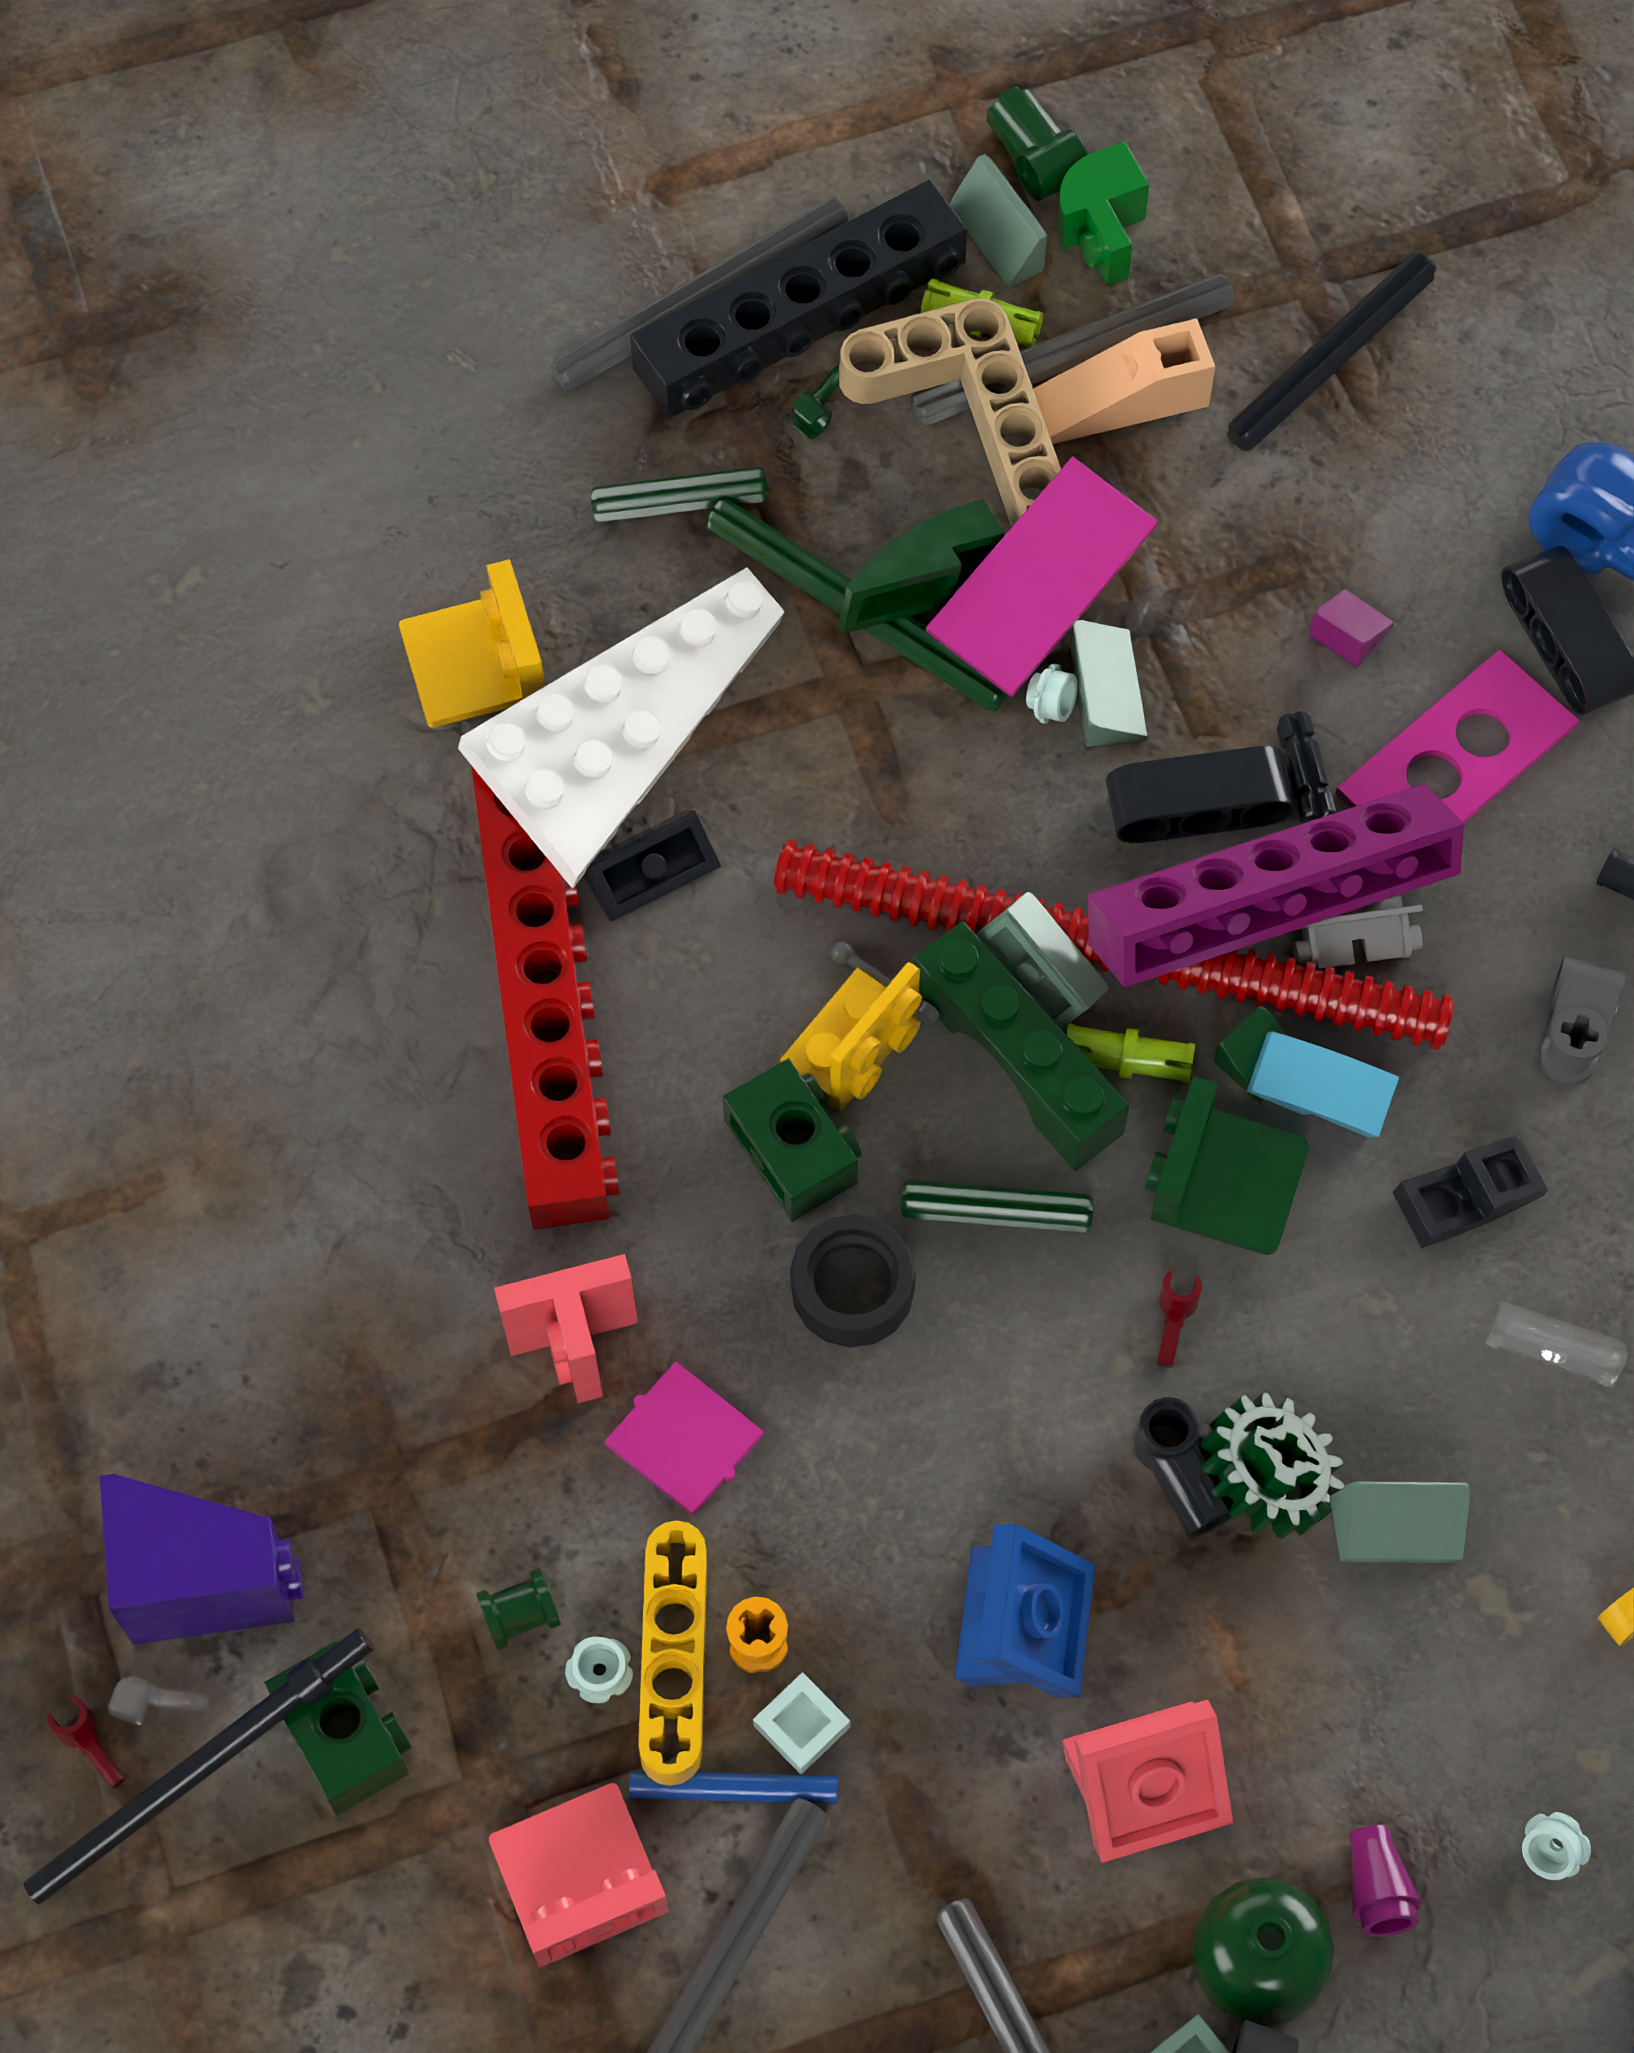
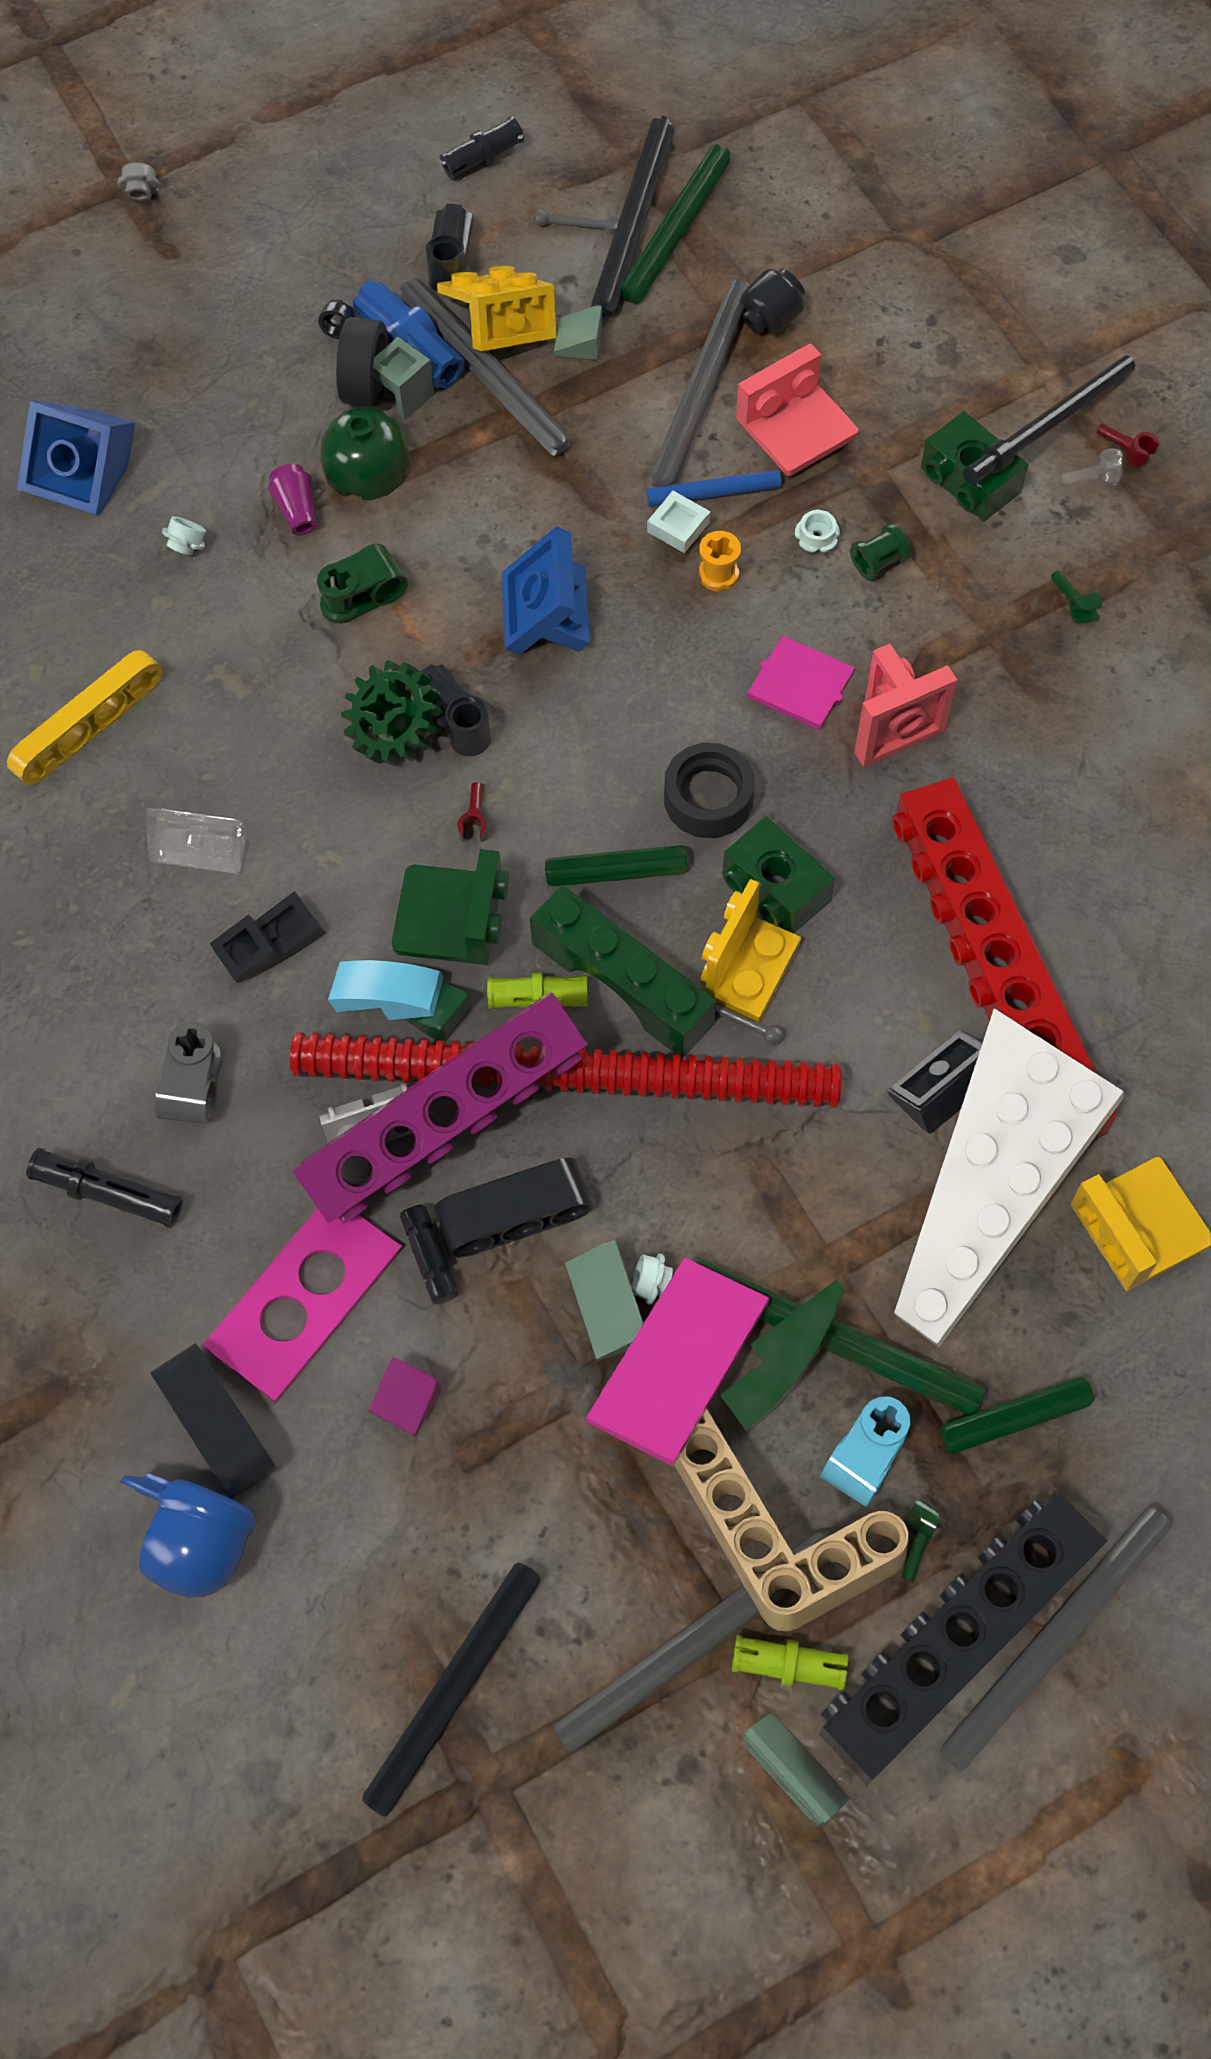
camera: 170 degrees right, 0 degrees up
dark purple slope [99,1474,304,1645] -> none
yellow beam [639,1520,707,1786] -> none
sand green slope [975,892,1108,1029] -> none
dark green piece [987,86,1088,201] -> none
light nougat slope [1033,318,1215,444] -> none
green brick [1057,141,1150,286] -> none
coral bracket [1062,1699,1233,1863] -> none
sand green slope [1329,1481,1470,1563] -> none
none -> dark green piece [317,543,409,624]
none -> medium azure piece [820,1397,910,1507]
none -> dark green hand [1051,570,1102,623]

